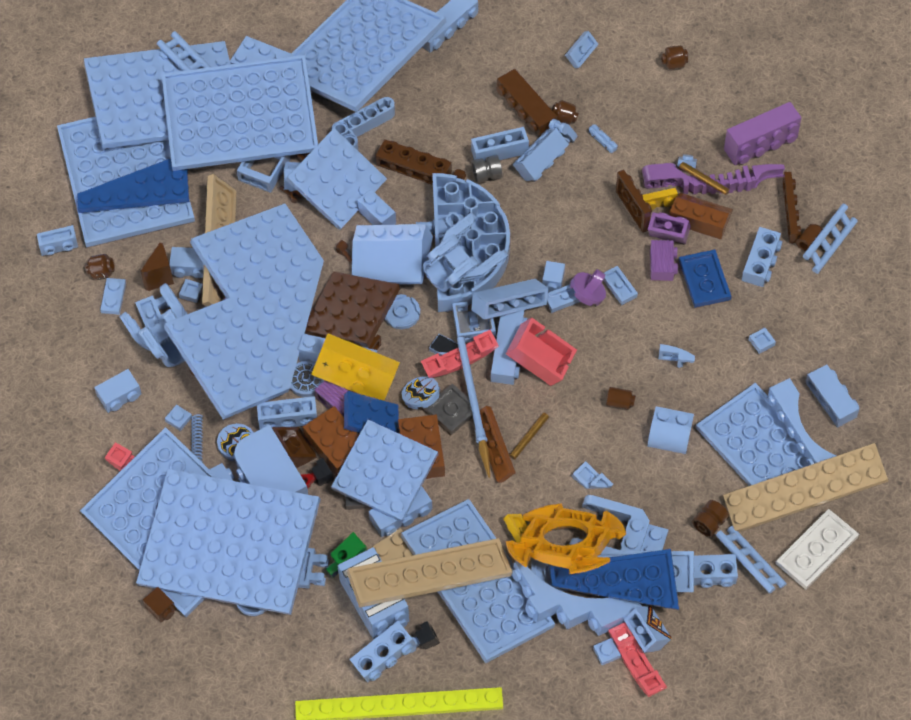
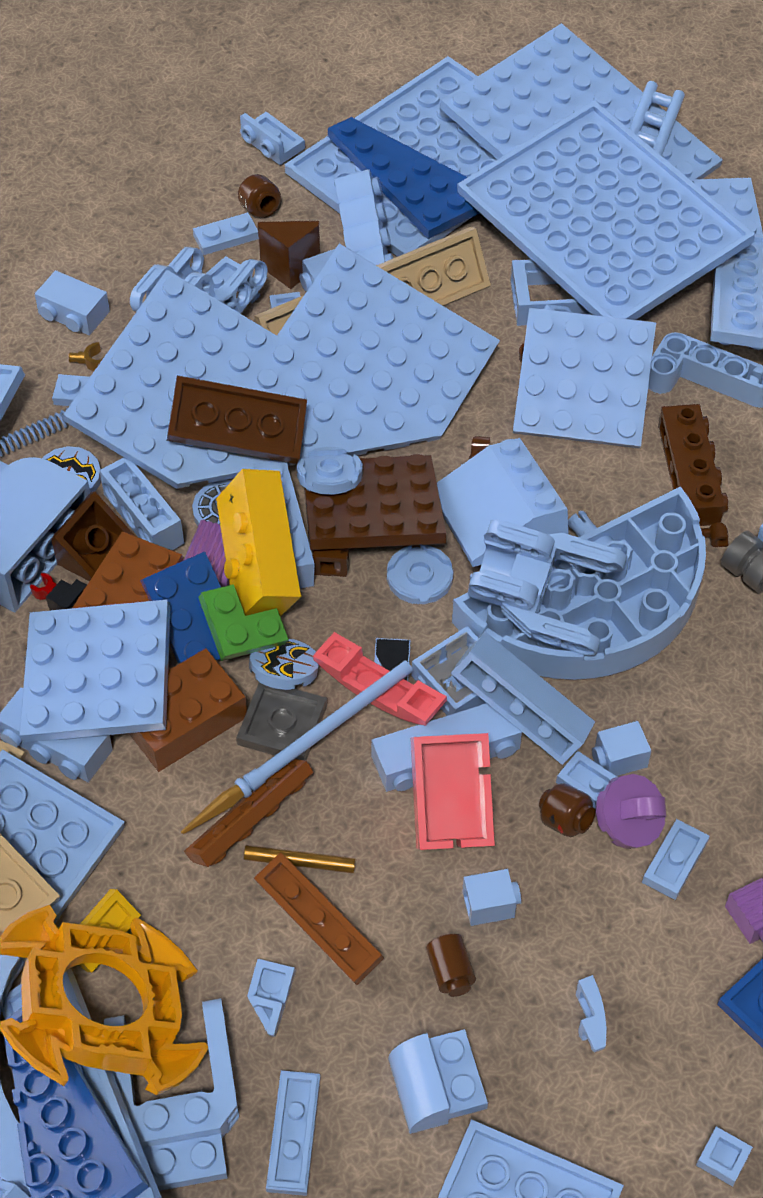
camera: 60 degrees right, 5 degrees down
light blue brick [357,189,396,225] -> none
none -> pearl gold piece [69,342,102,371]
none -> reddish brown plate [166,375,307,464]
none -> bright green plate [198,584,289,661]
none -> dark orange plate [254,852,384,985]
none -> light blue tile [266,1070,320,1196]
none -> light blue tile [297,447,363,495]
none -> light blue brick [335,169,393,265]
none -> light blue brick [462,869,521,926]
none -> reddish brown head [539,783,595,837]

